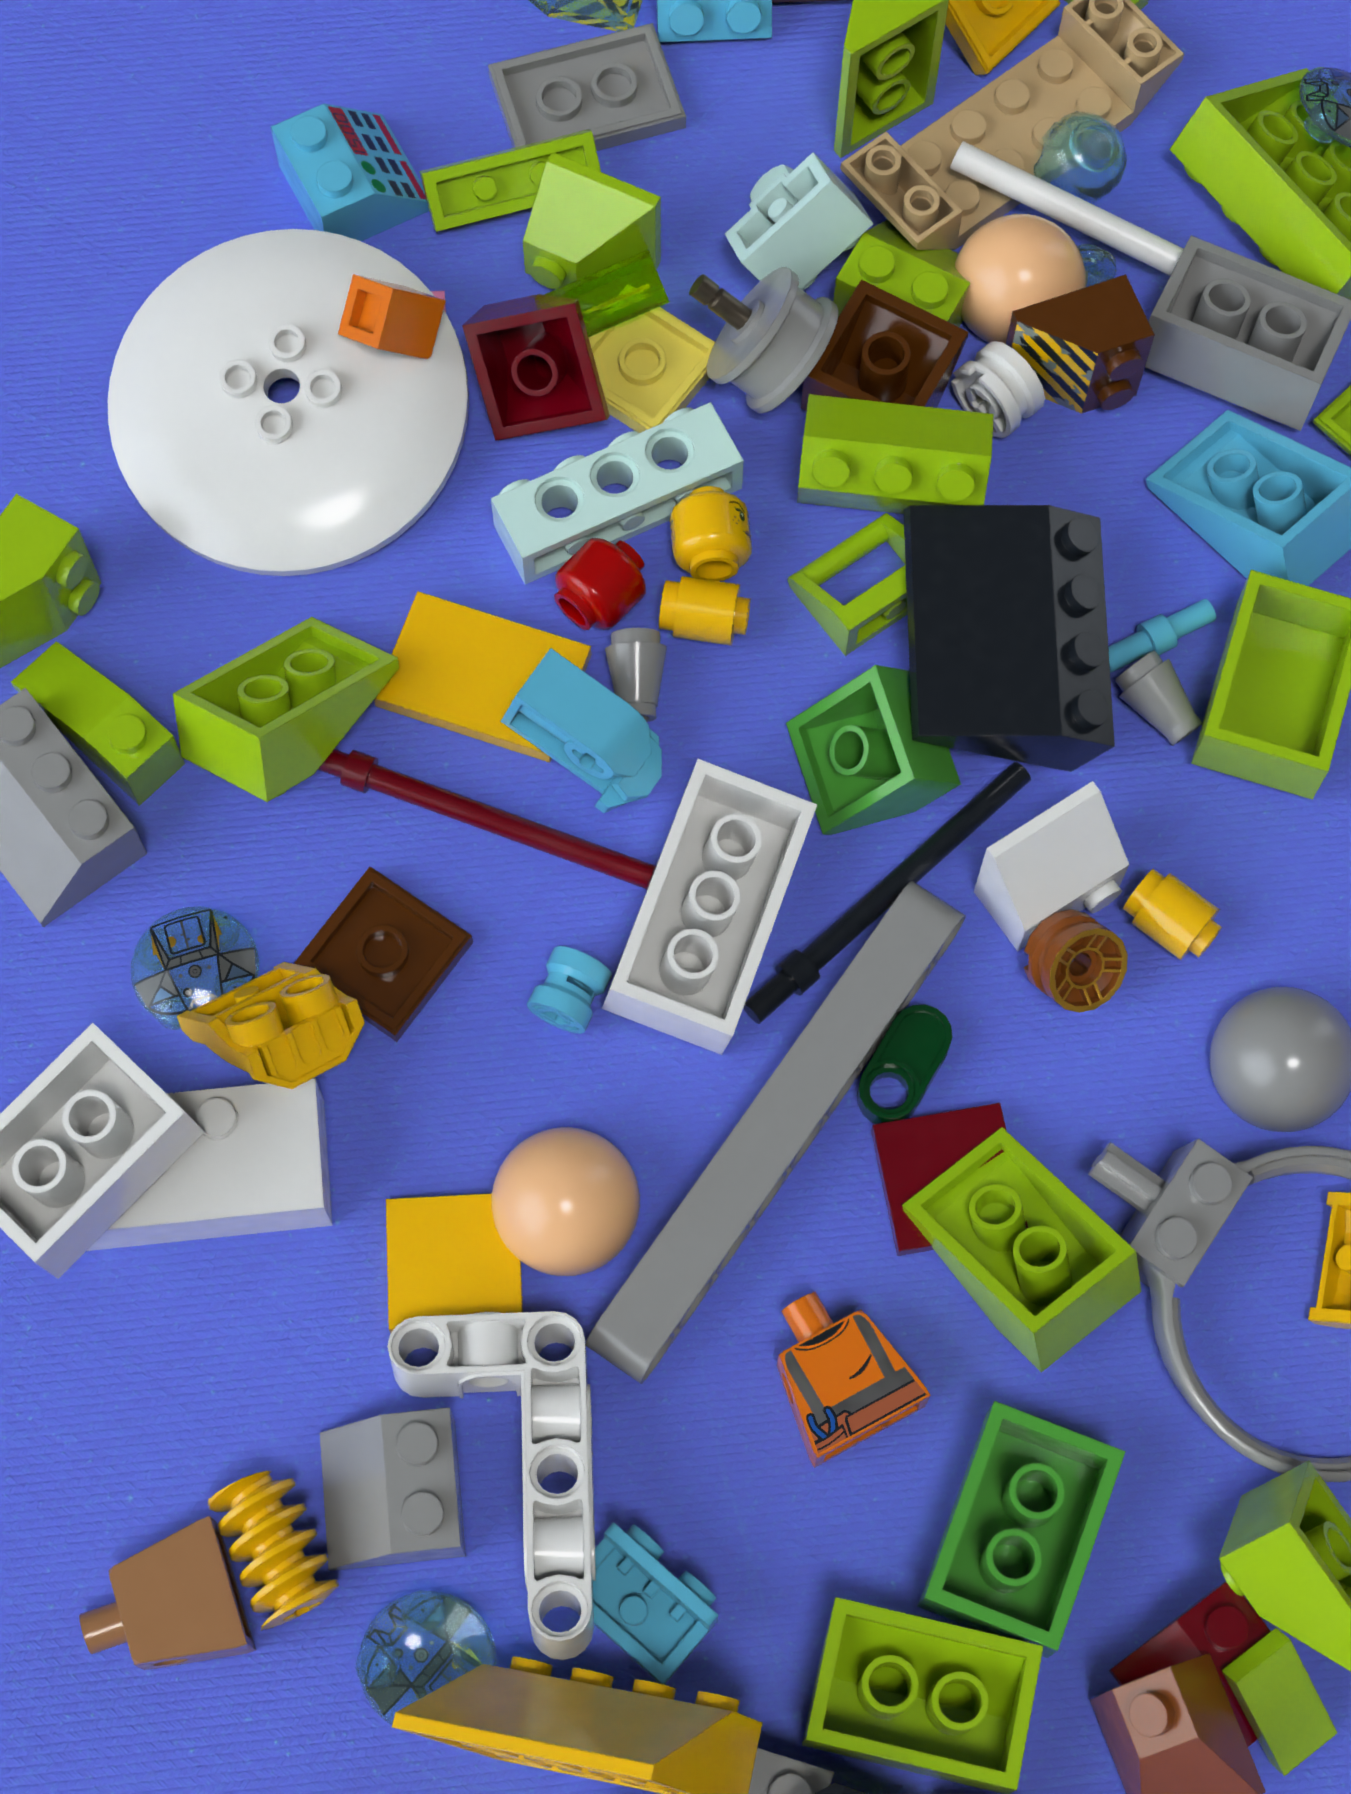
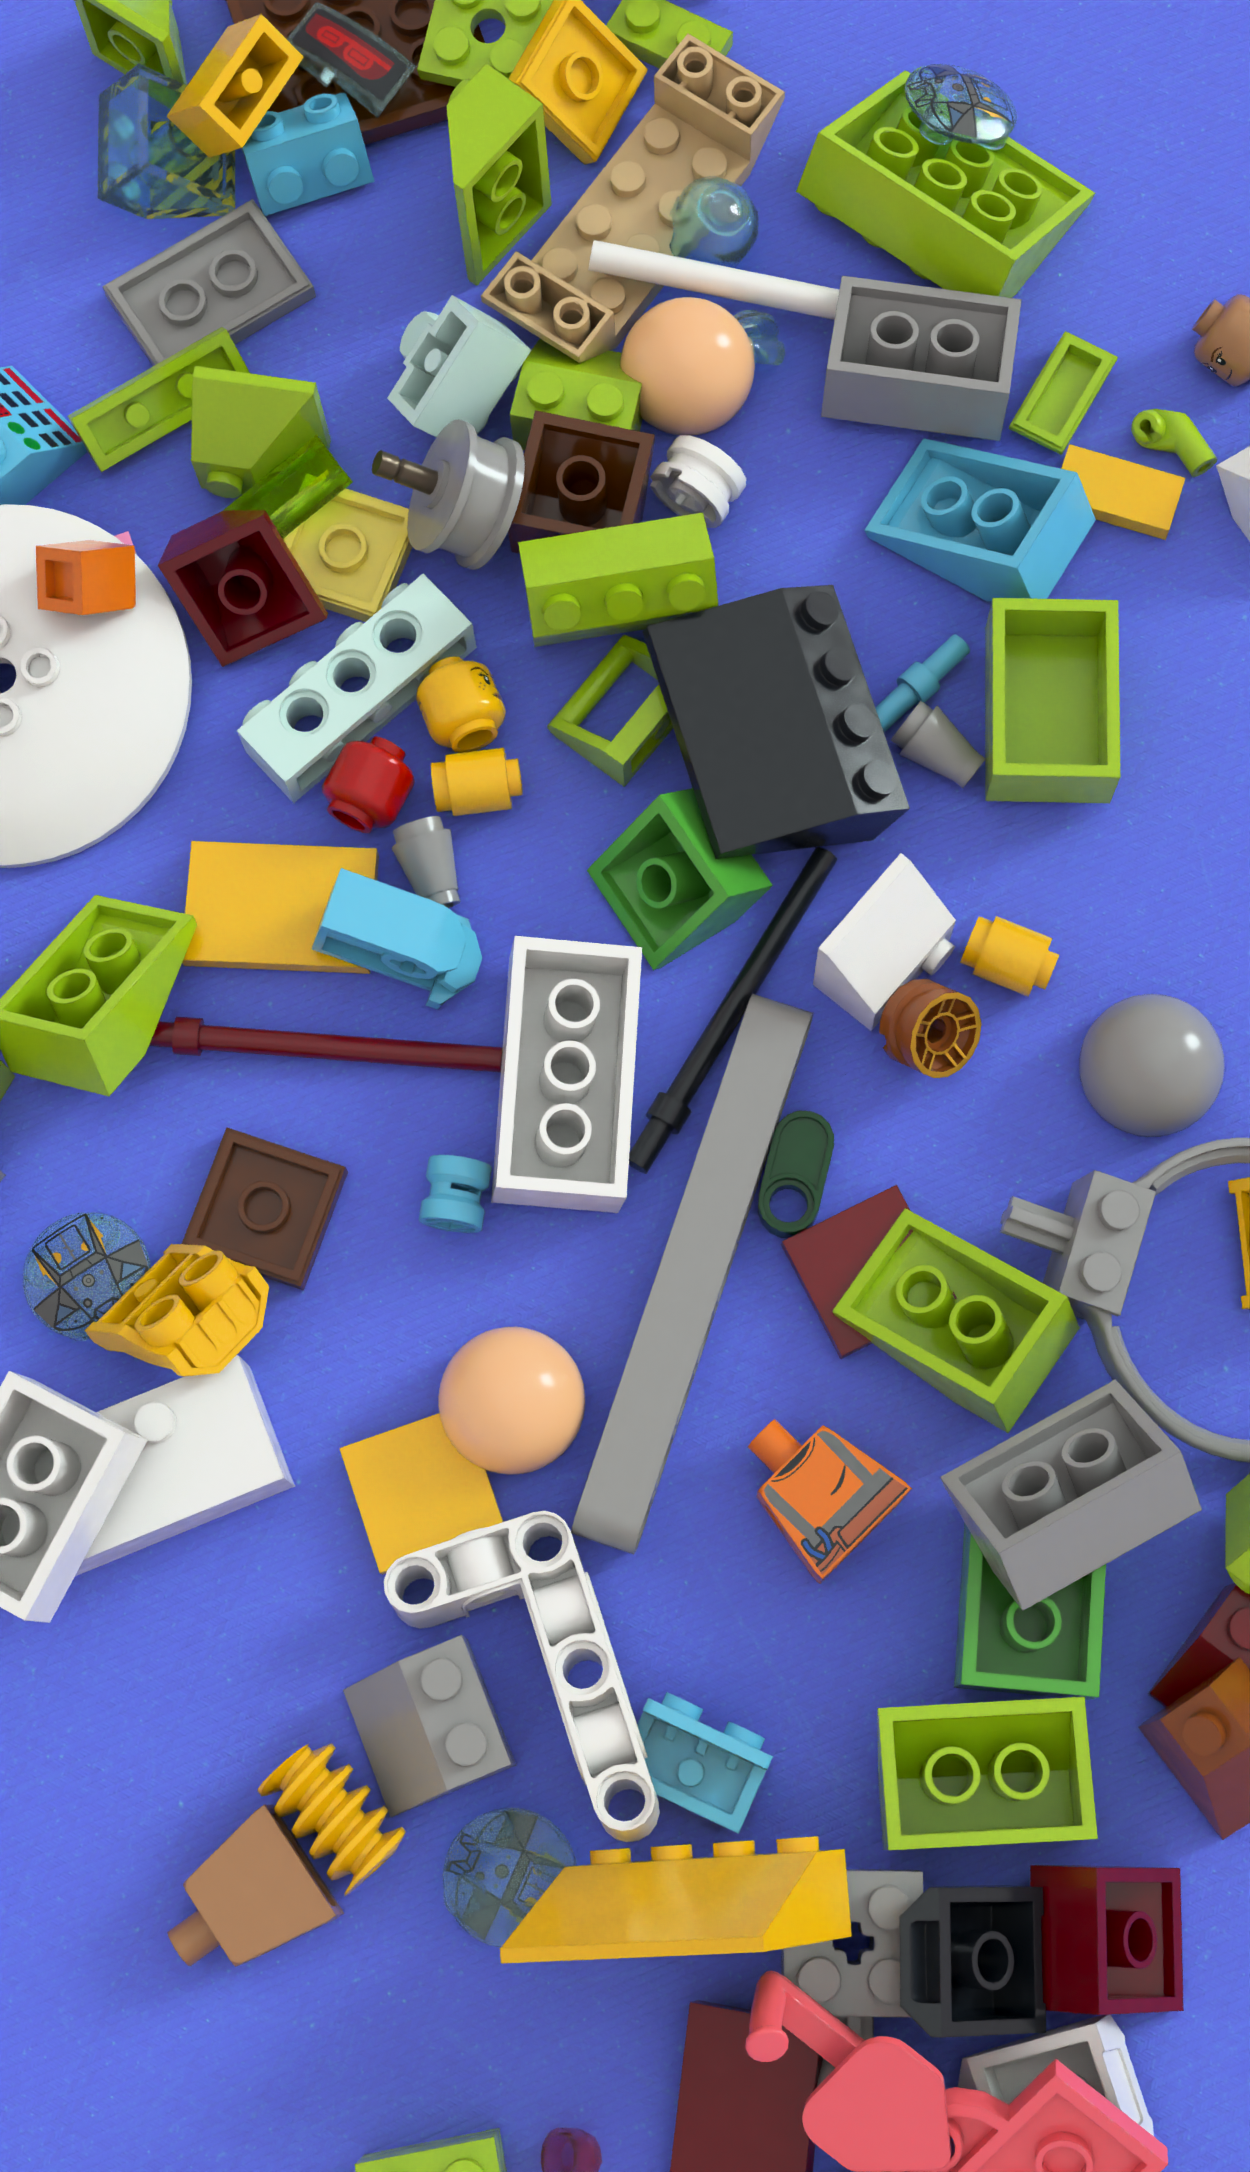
camera: 10 degrees left, 5 degrees up
reddish brown slope [1006,274,1155,414] -> none
none -> light grey slope [940,1379,1202,1611]

